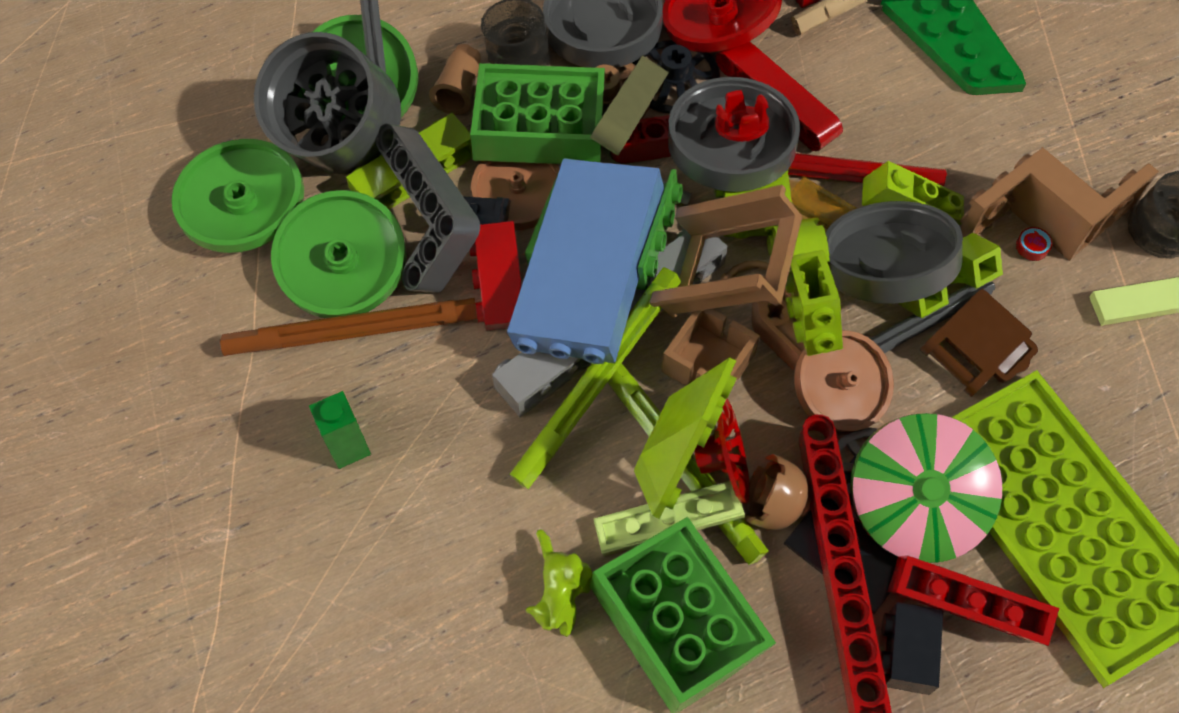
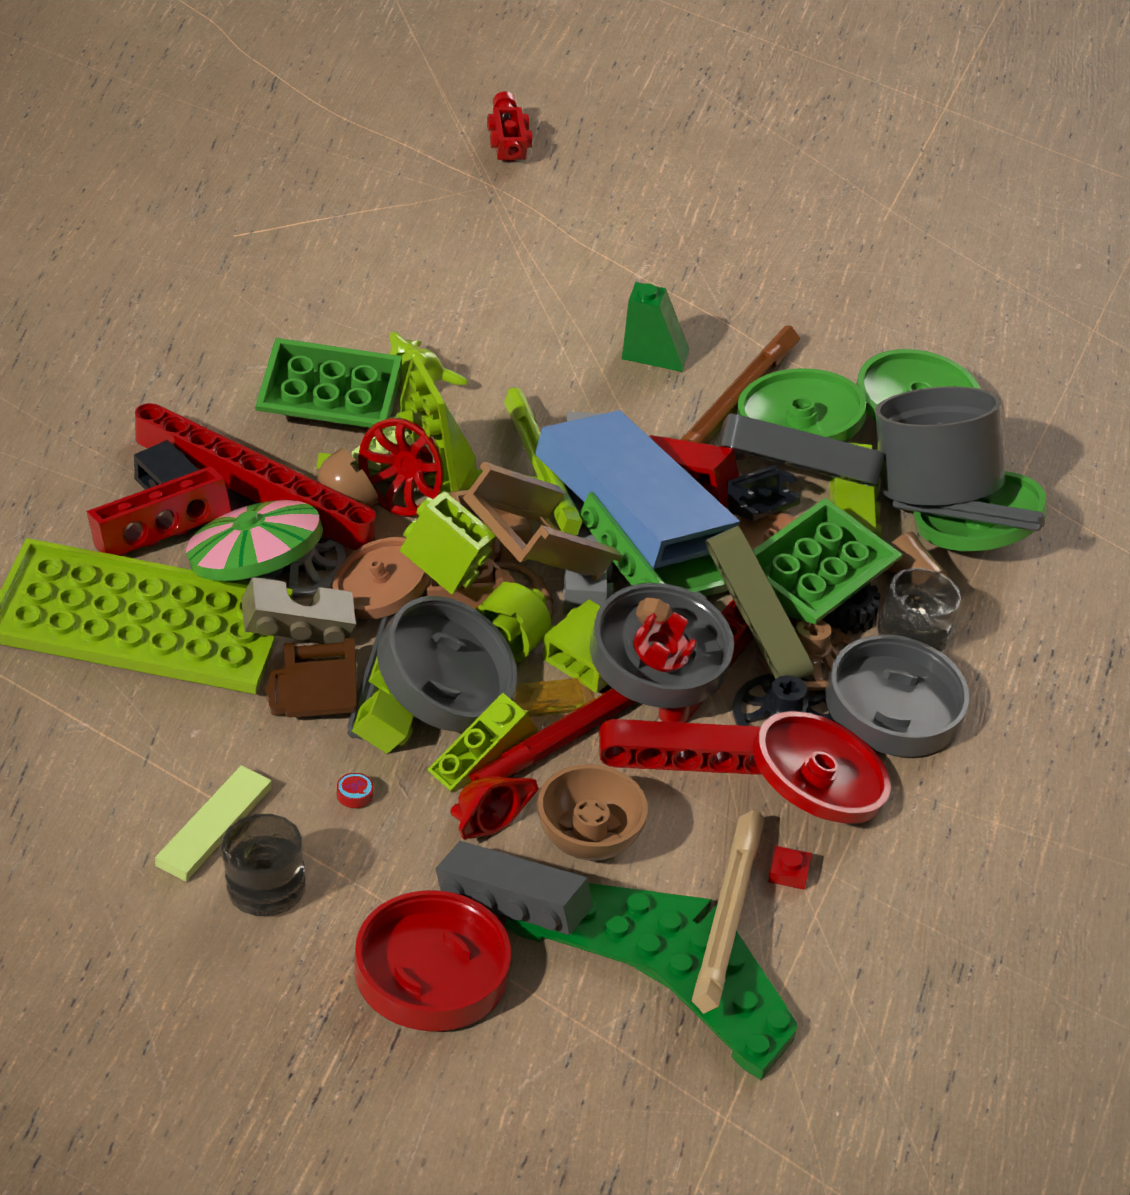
camera: 125 degrees right, 20 degrees down
medium nougat bracket [960,147,1159,261] -> none
none -> dark tan arch [241,577,356,643]
none -> red brick [354,890,511,1031]
none -> dark grey brick [435,841,593,935]
none -> red hat [450,776,539,840]
none -> medium nougat piece [537,764,648,861]
none -> medium nougat tile [635,598,672,624]

